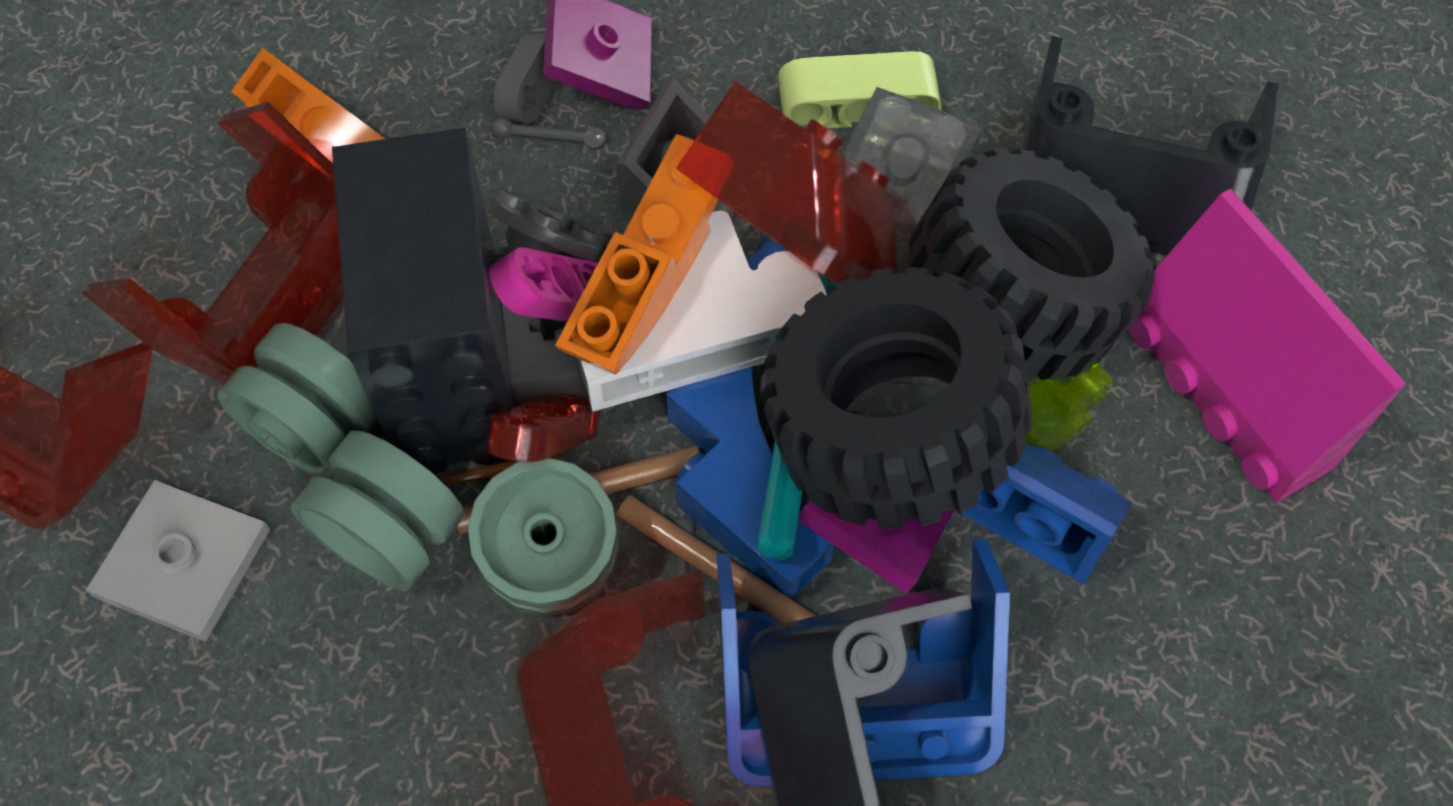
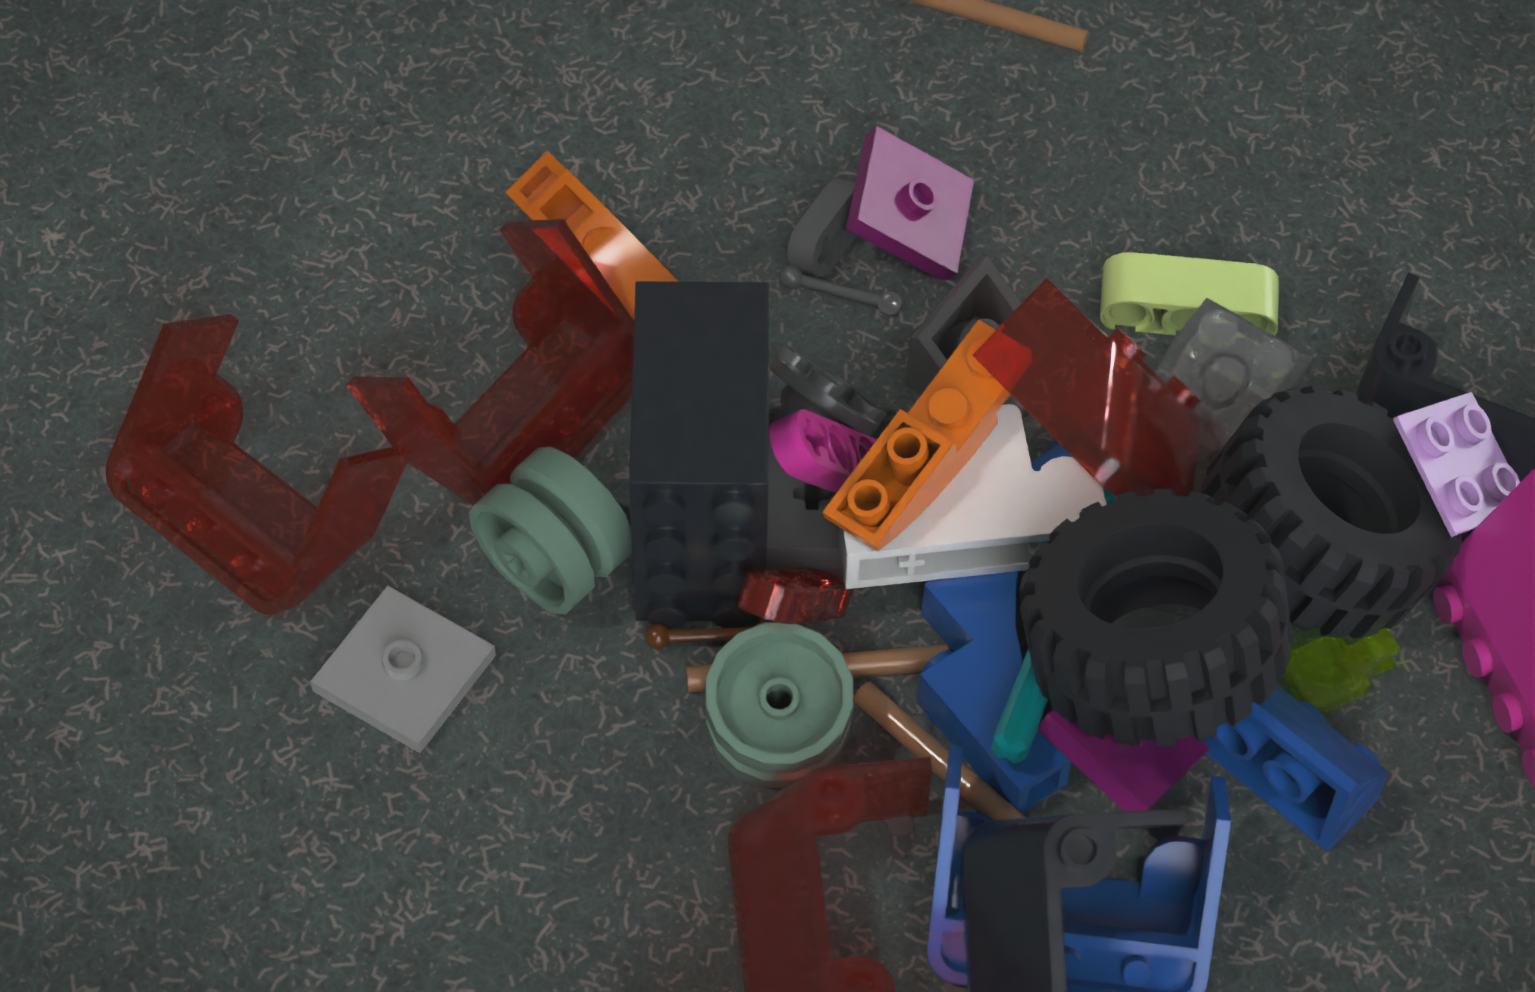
camera: 10 degrees right, 5 degrees down
sand green wheel [290,430,465,592] -> none
none -> lavender hinge [1393,392,1520,537]

